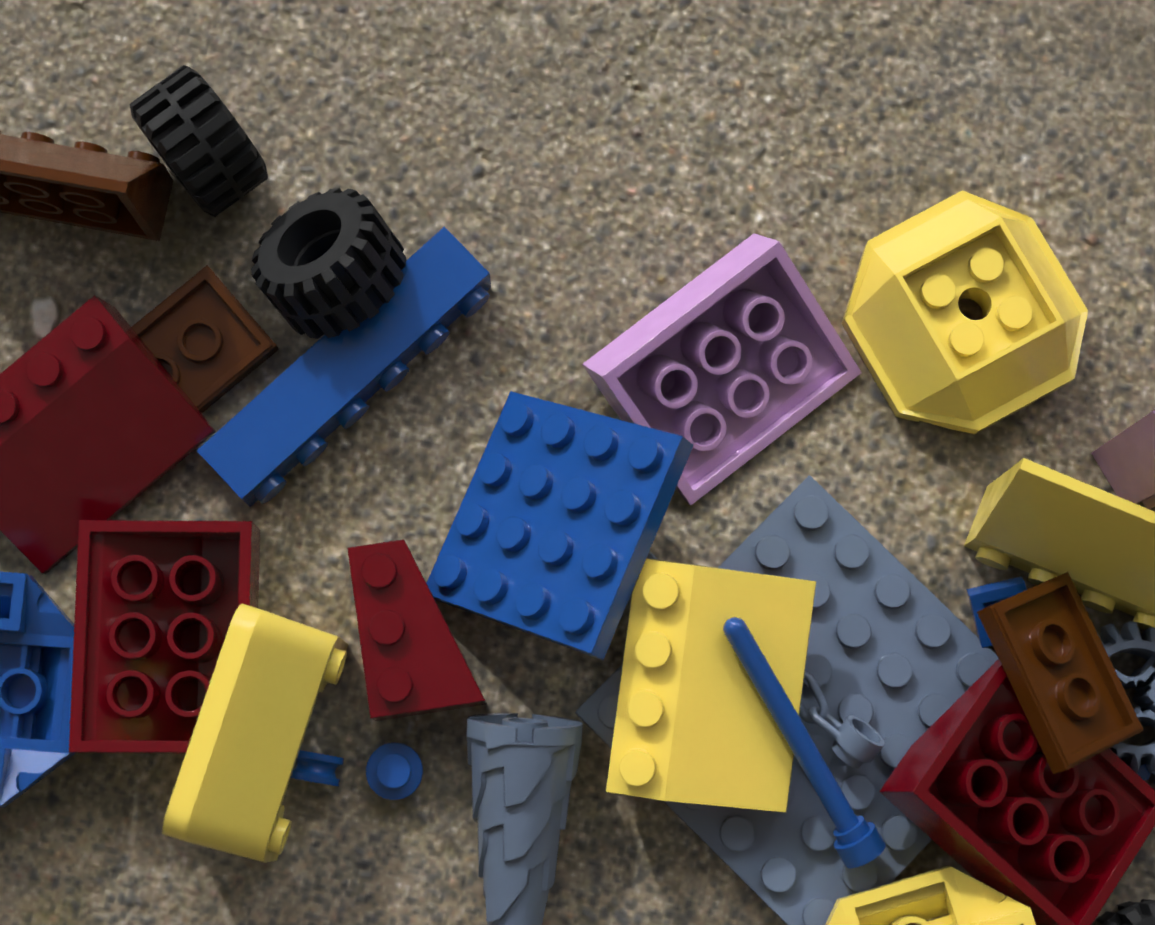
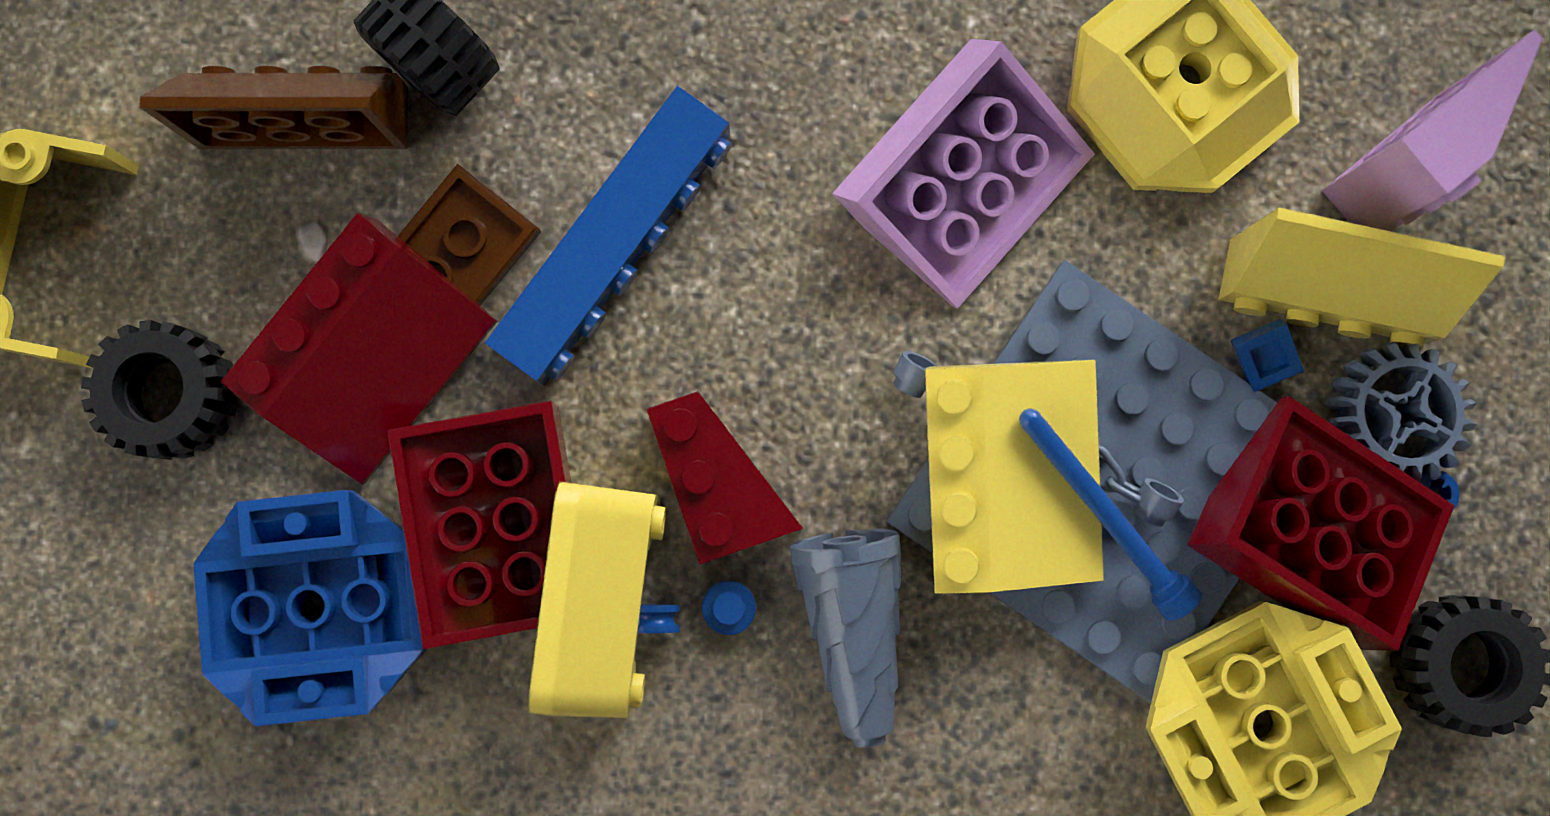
camera: 10 degrees left, 5 degrees up
black tyre [251,188,406,339] -> none
blue plate [427,391,694,660] -> none
reddish brown tile [977,572,1144,775] -> none

